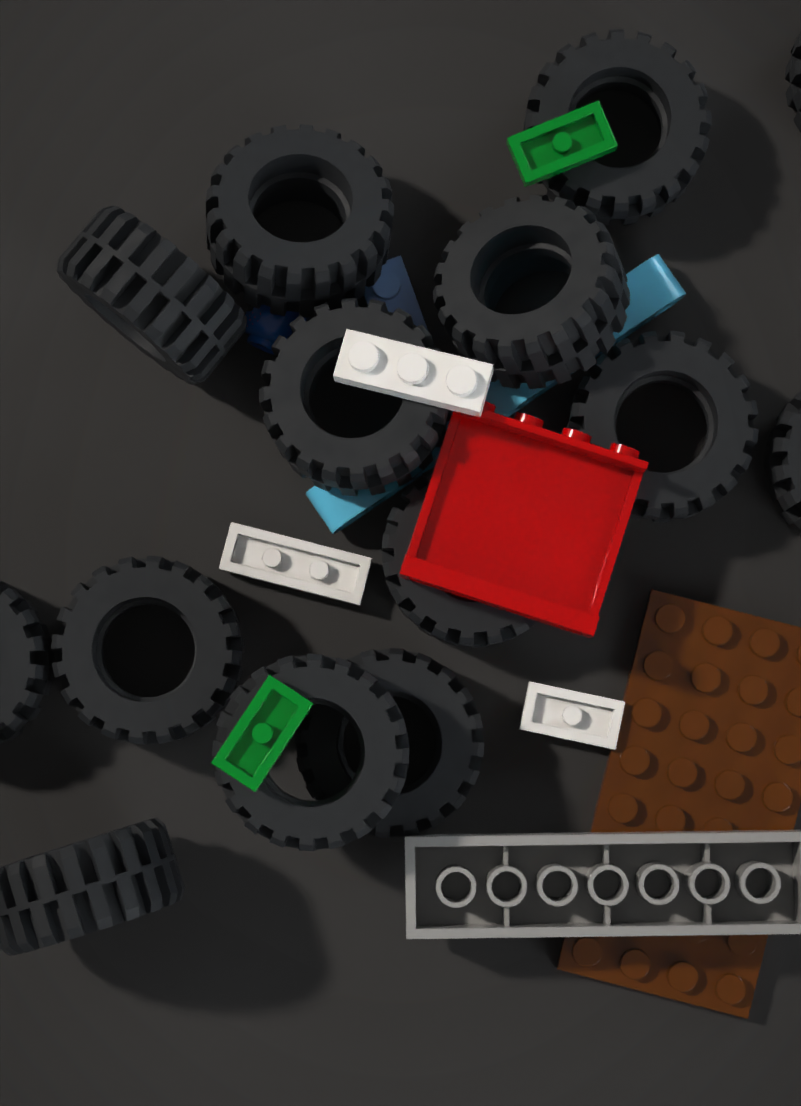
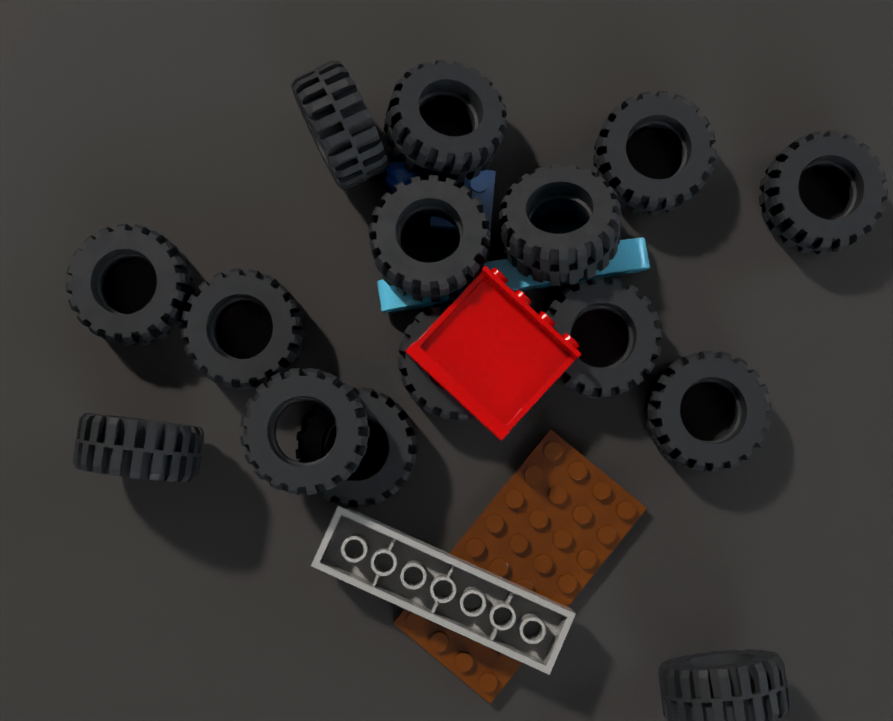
camera: 20 degrees right, 0 degrees up
green plate [211,675,314,792] -> none
white plate [219,522,372,606] -> none
white plate [333,329,494,418] -> none
green plate [506,100,618,188] -> none
white plate [519,681,625,750] -> none

